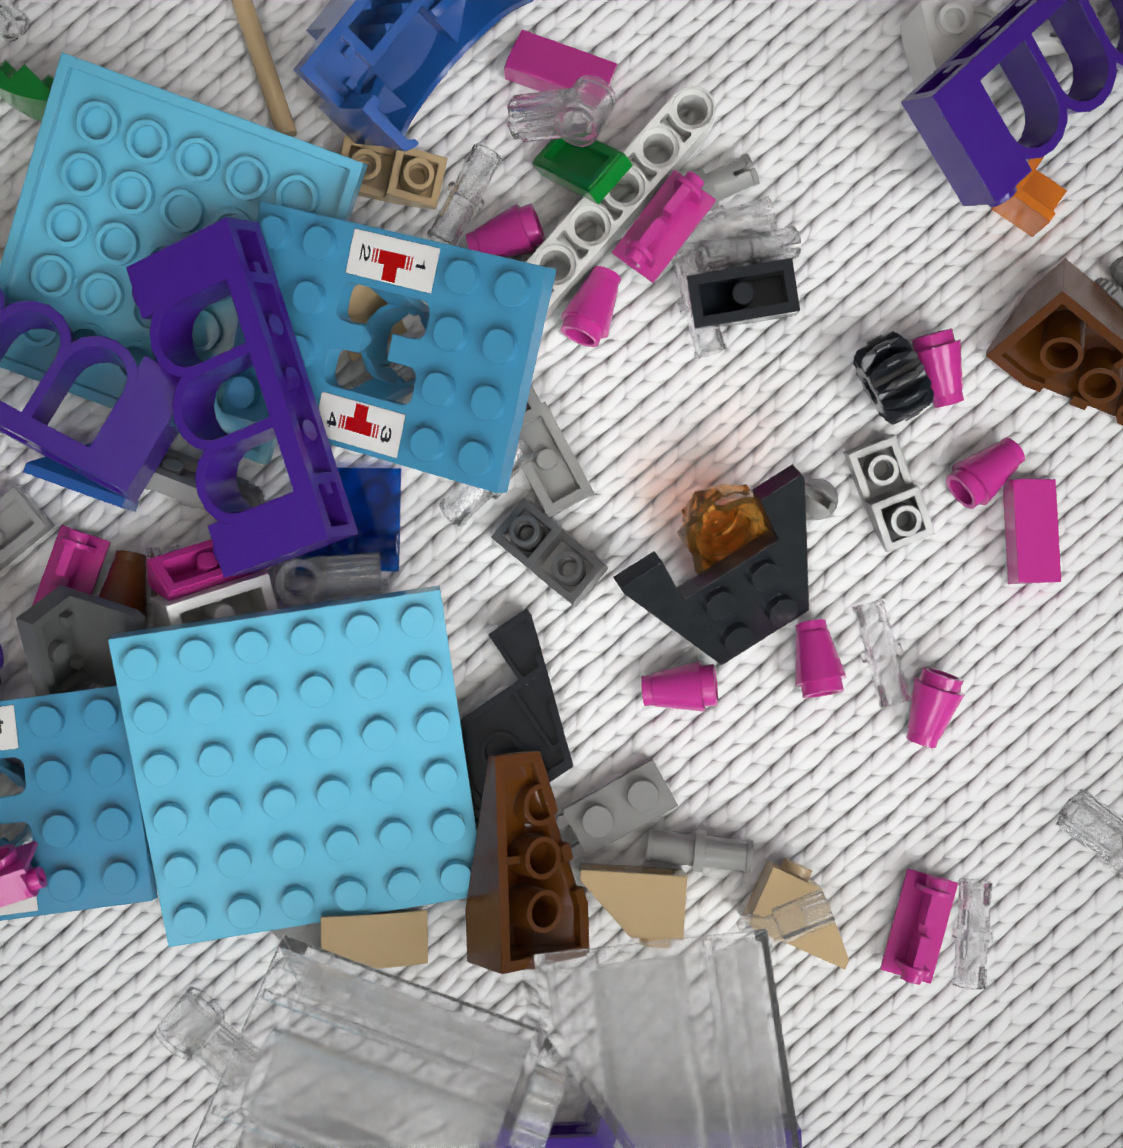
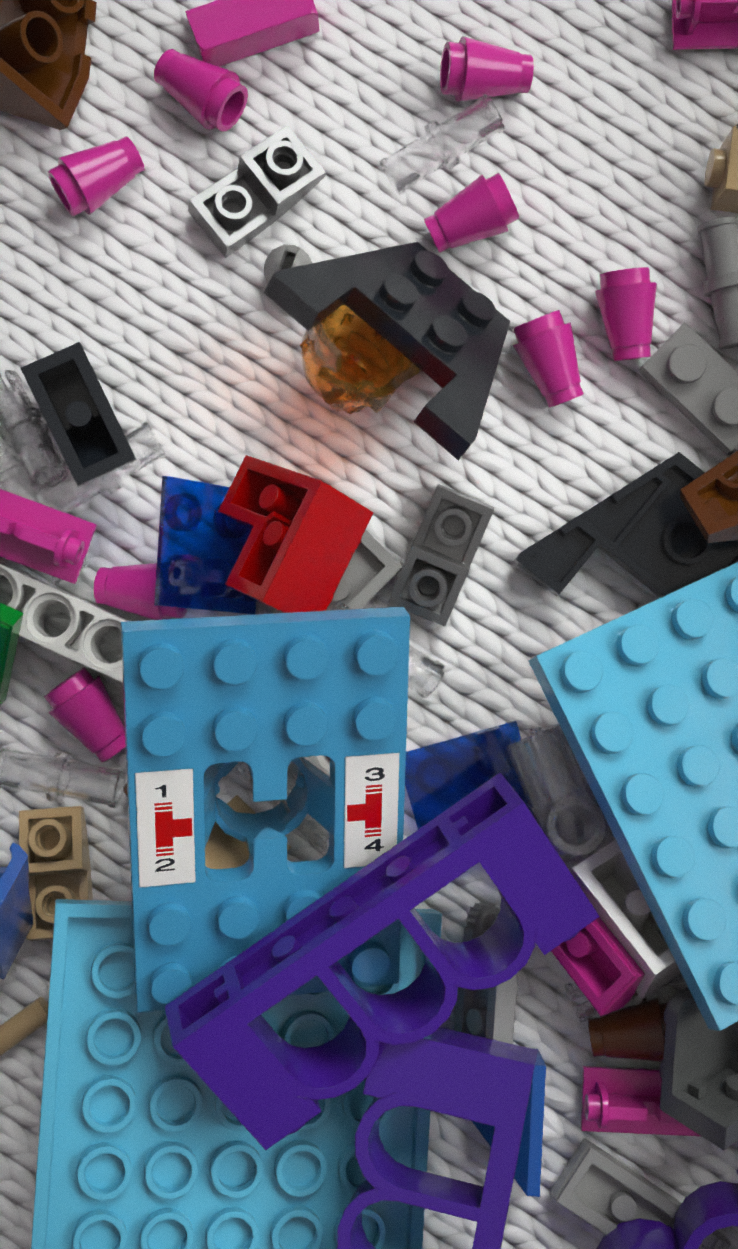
camera: 100 degrees left, 0 degrees up
black gear [853,331,934,425] -> none
none -> clear blue hinge [154,476,259,615]
none -> red brick [218,455,374,613]
none -> dark pink cone [595,267,657,361]

